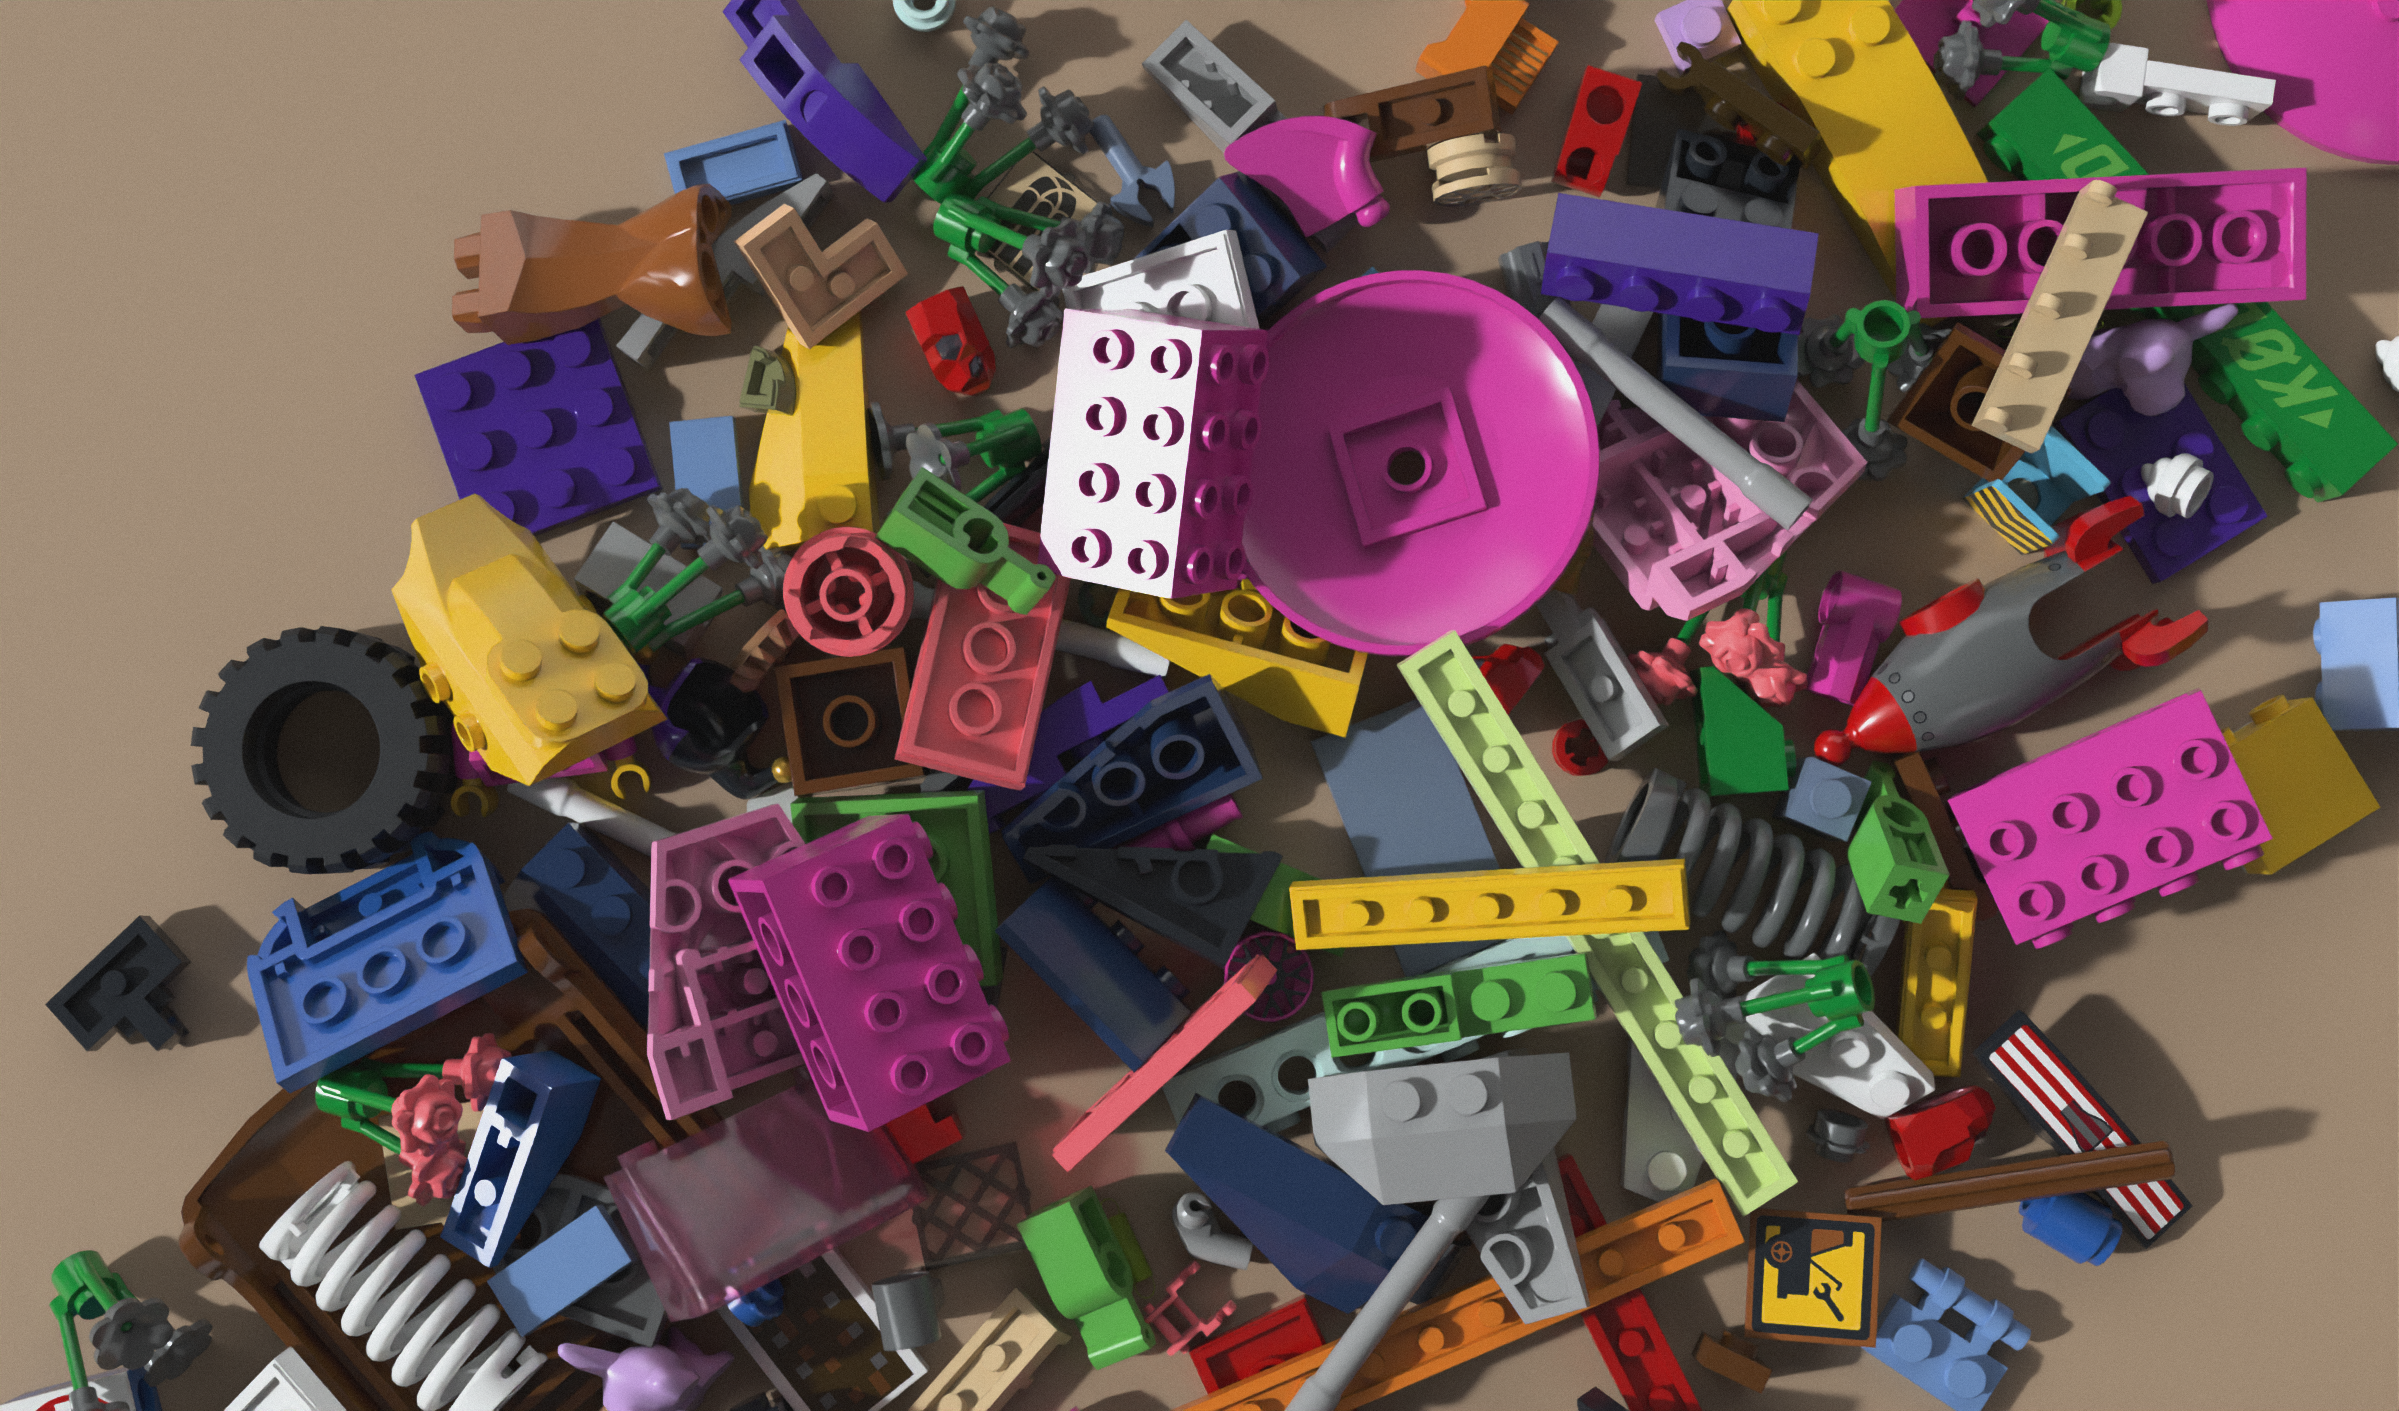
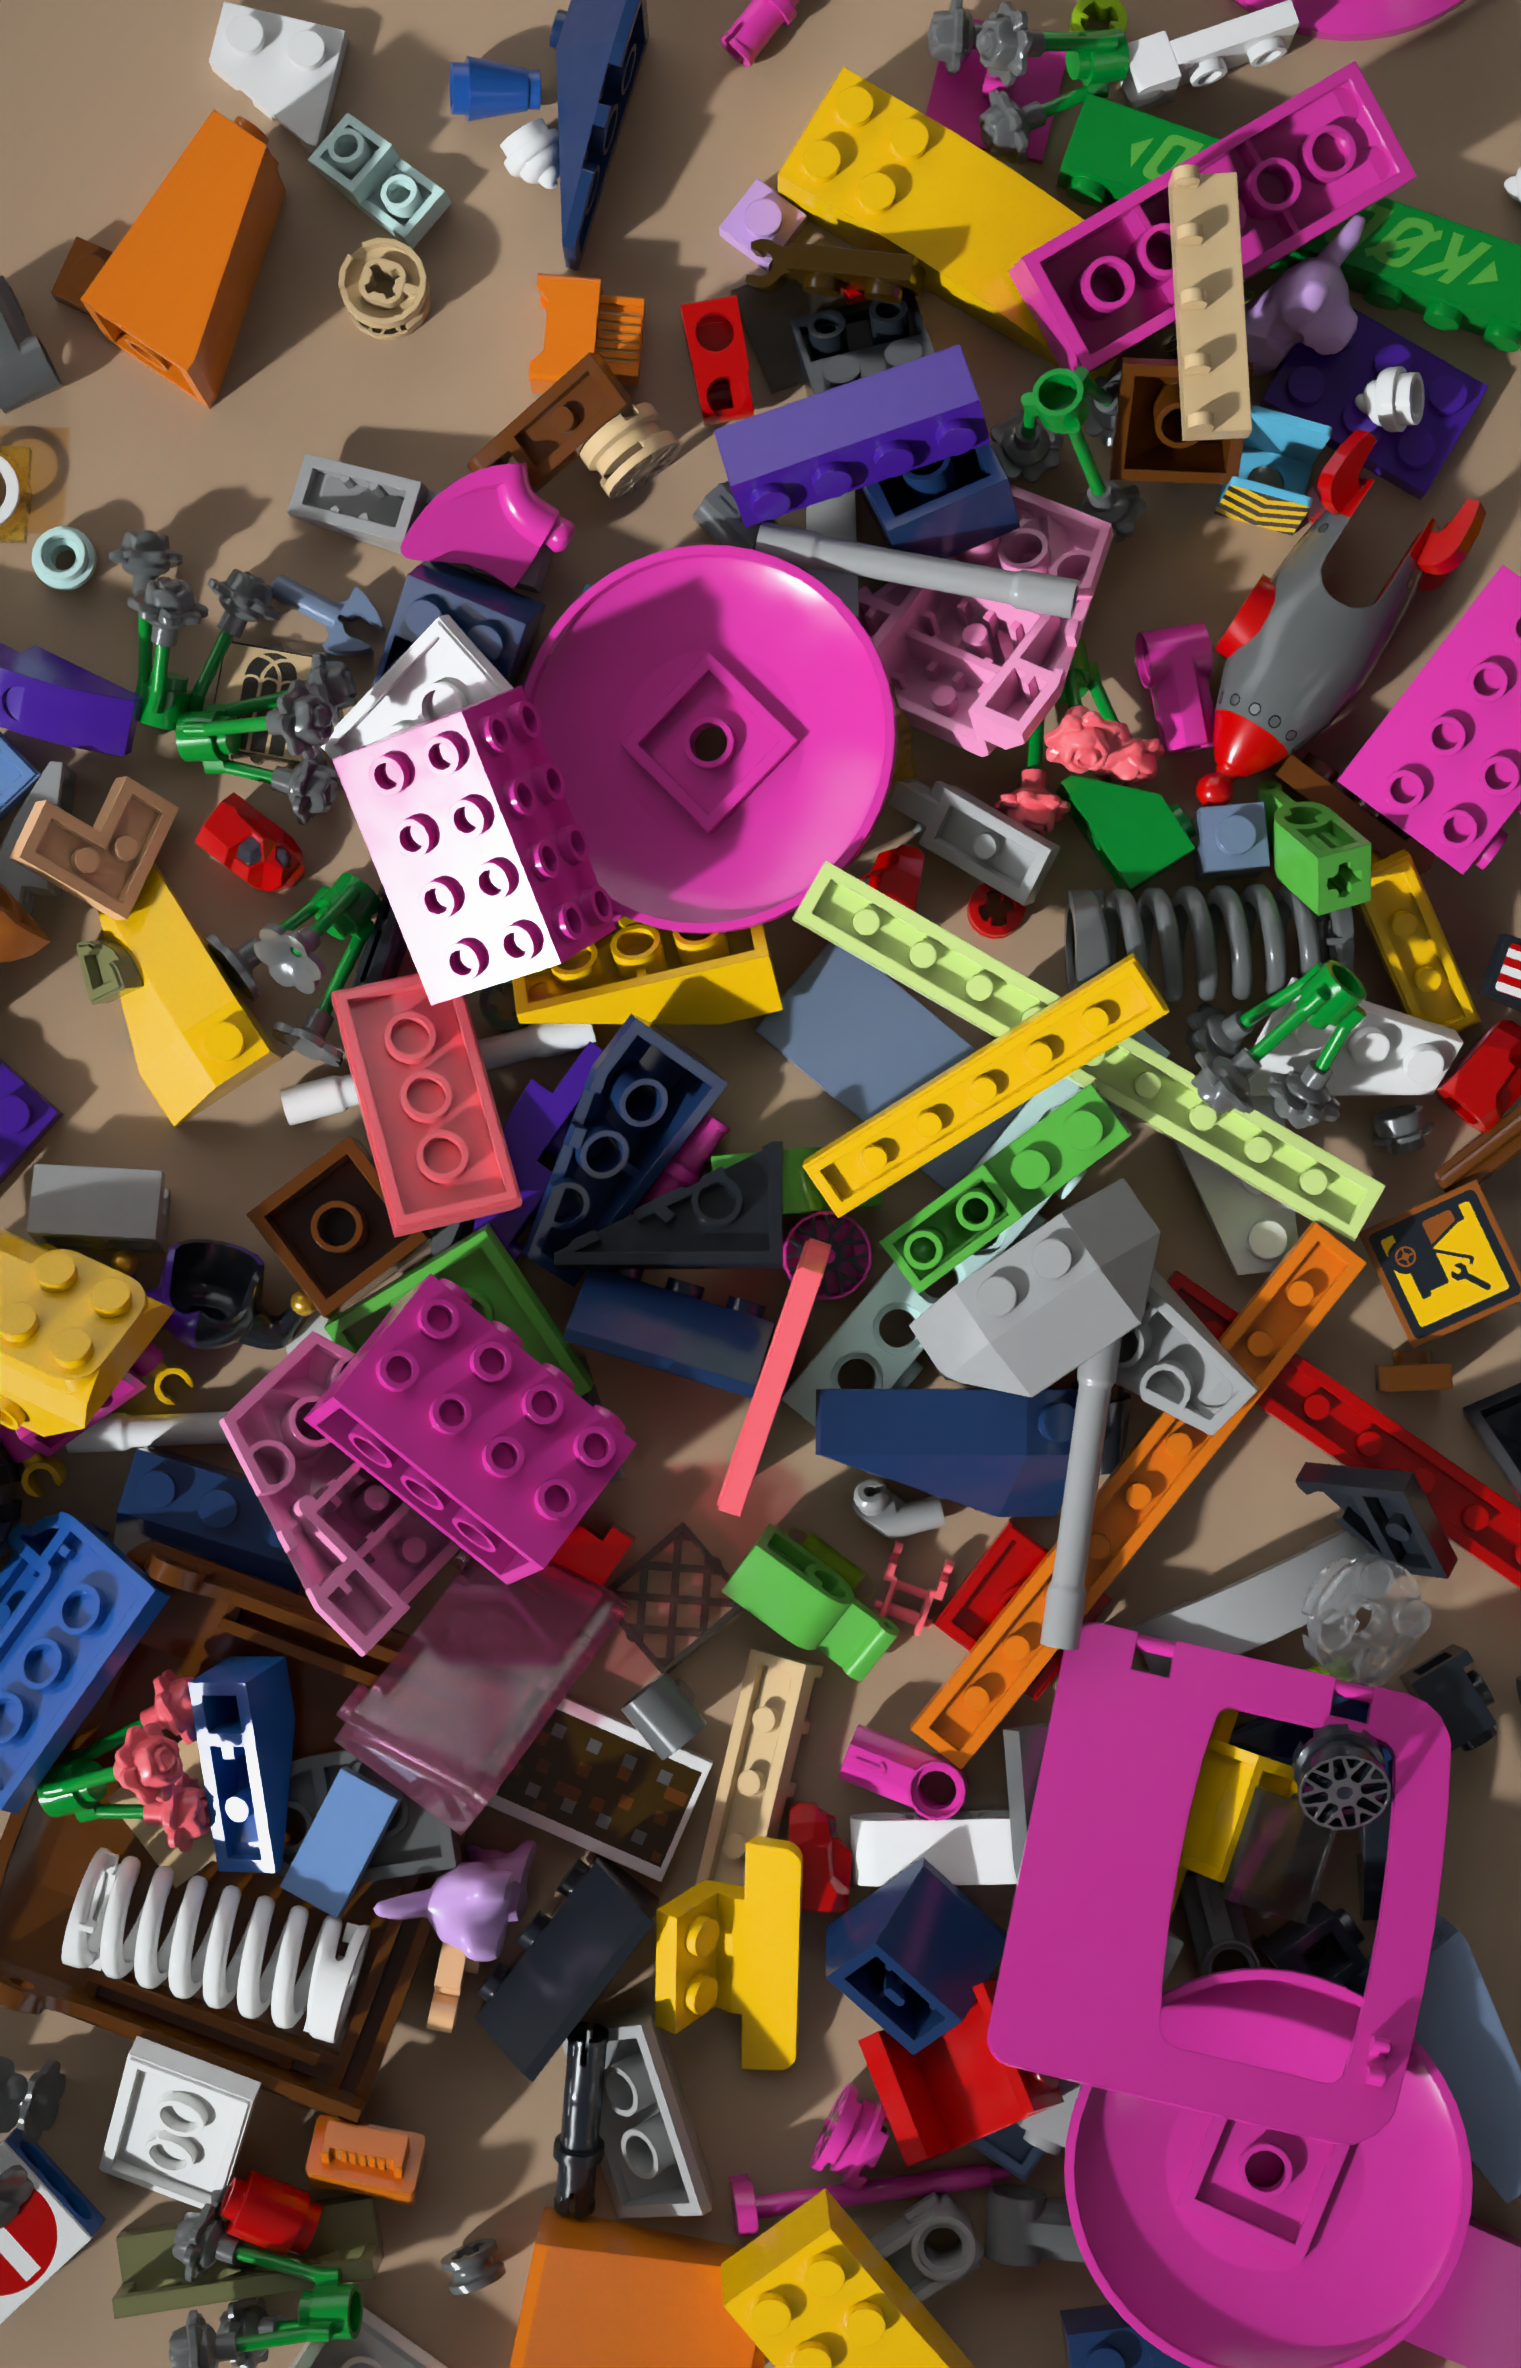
camera: 20 degrees left, 0 degrees up
plant [602,488,792,654] -> none
medium blue tile [669,416,744,550] -> none
blue plate [723,1265,784,1327] -> none
medium nougat gear [730,609,802,693] -> none
coral cone [783,527,914,657] -> none
bright green piece [875,467,1056,615] -> none

